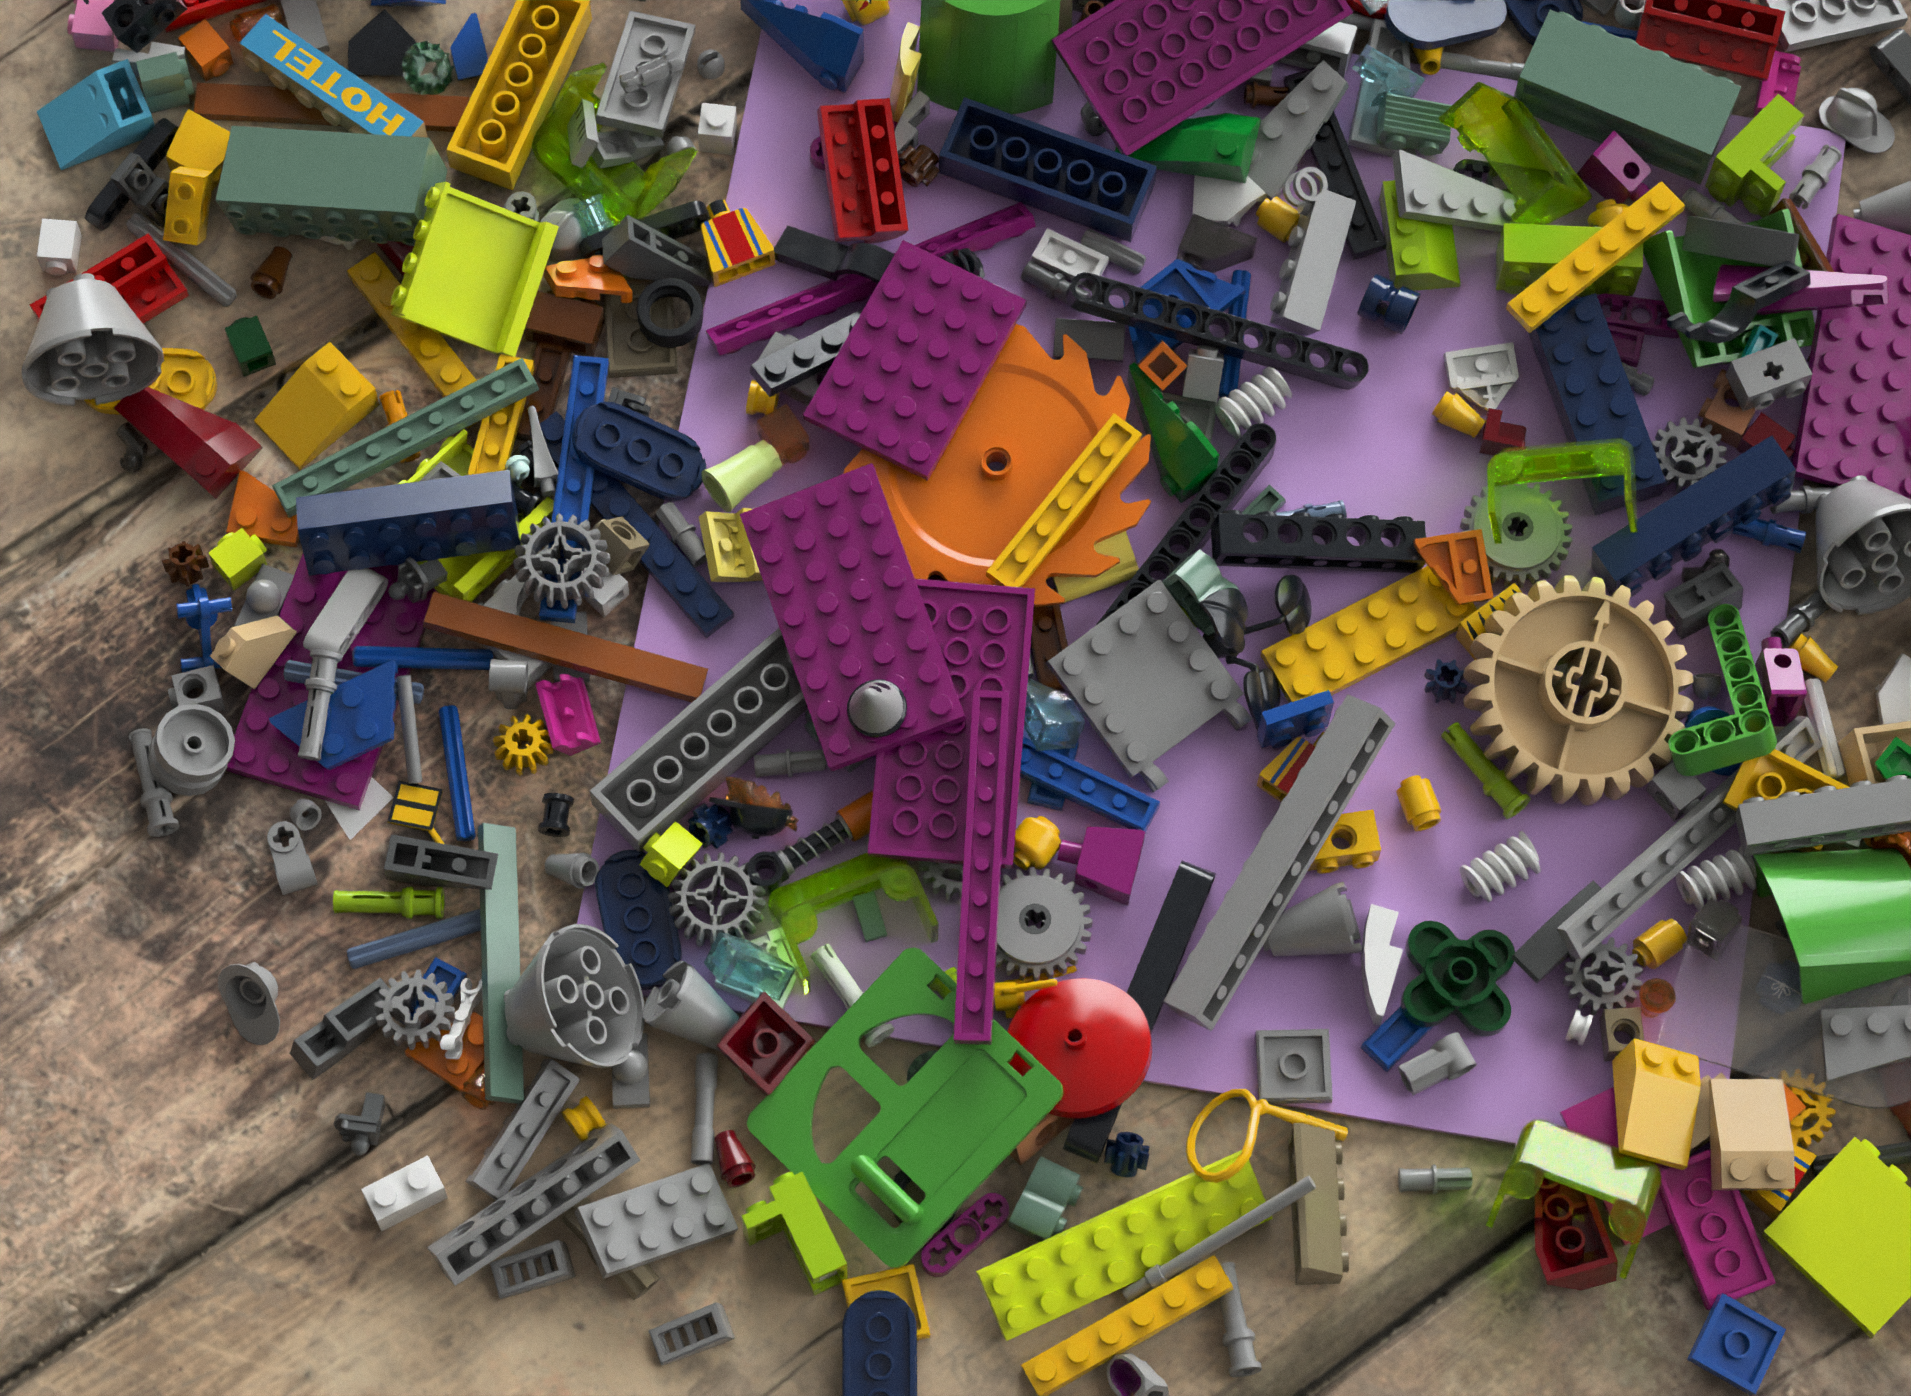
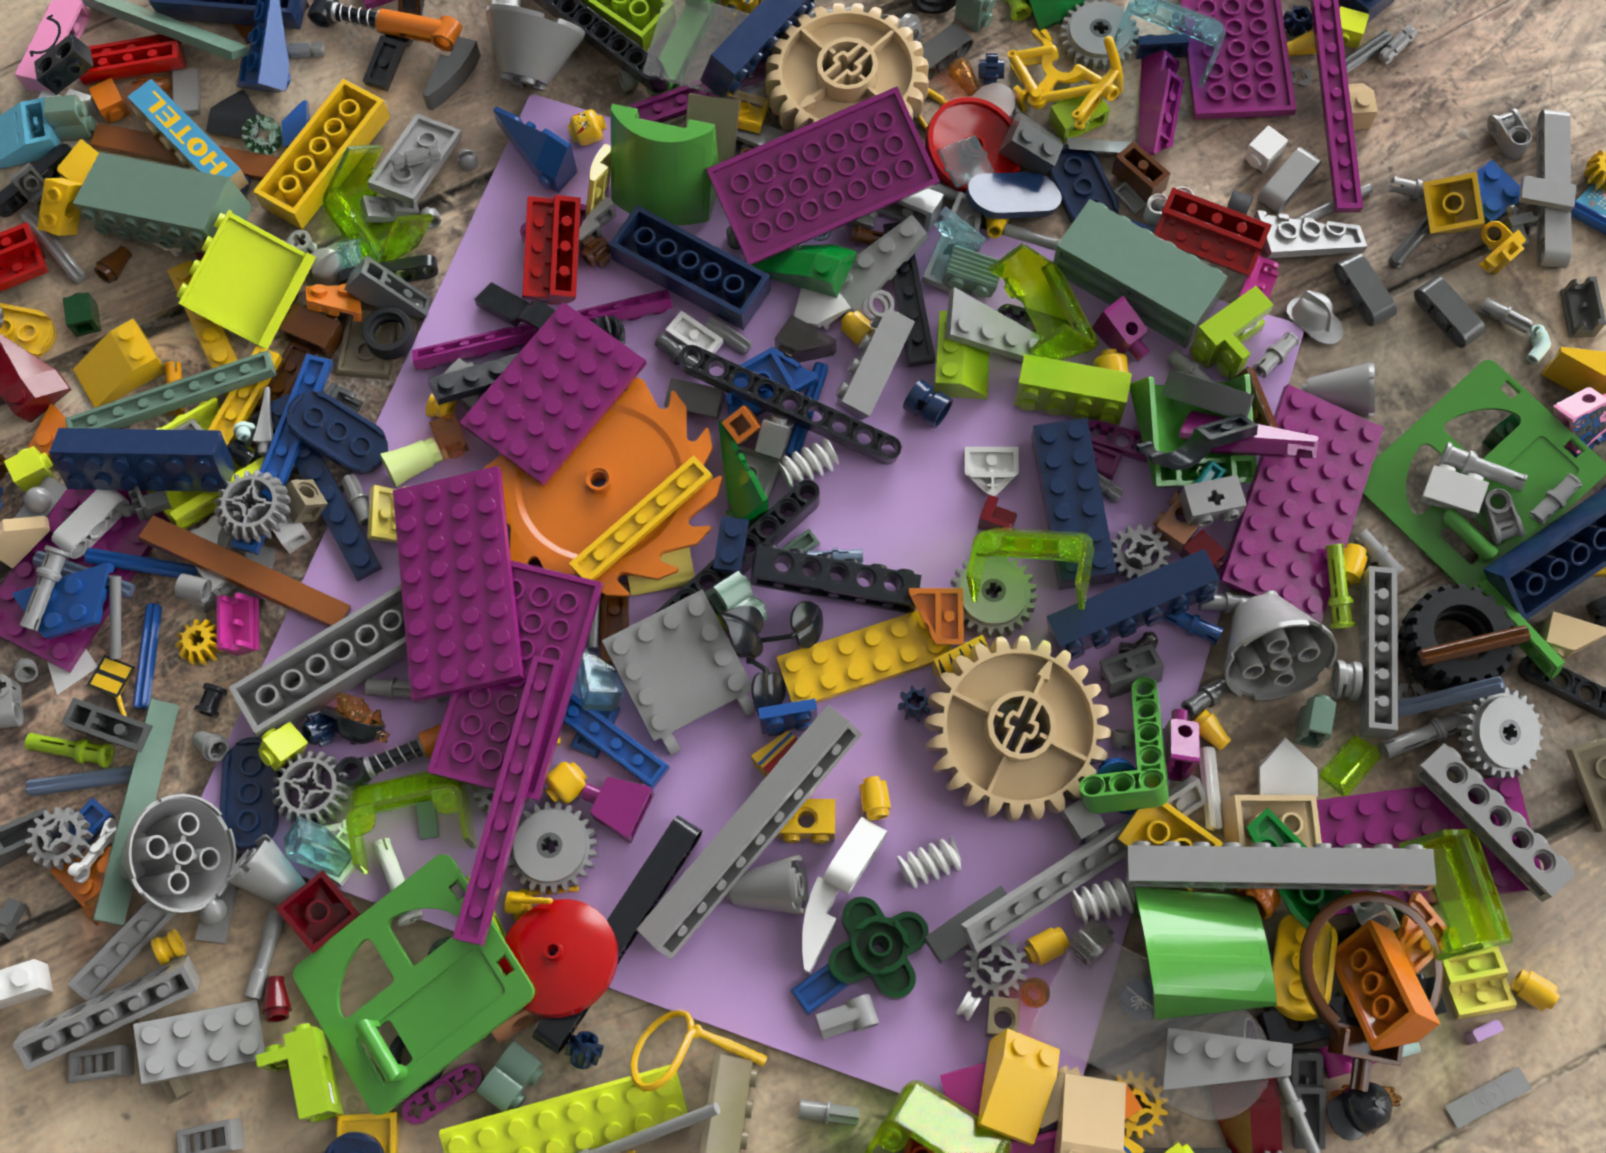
camera: 15 degrees right, 0 degrees up
light grey tile [567,99,598,168] -> none
white brick [698,103,737,155] -> none
torso [701,199,775,288] -> none
light grey hat [847,679,907,738] -> none
light grey tile [1255,1029,1333,1104] -> none
yellow cone [1432,391,1486,438] -> none
lime pin [1441,722,1531,819] -> none
yellow plate [1506,181,1685,334] -> none
none -> dark blue plate [713,516,749,574]
none -> white beam [823,817,887,894]

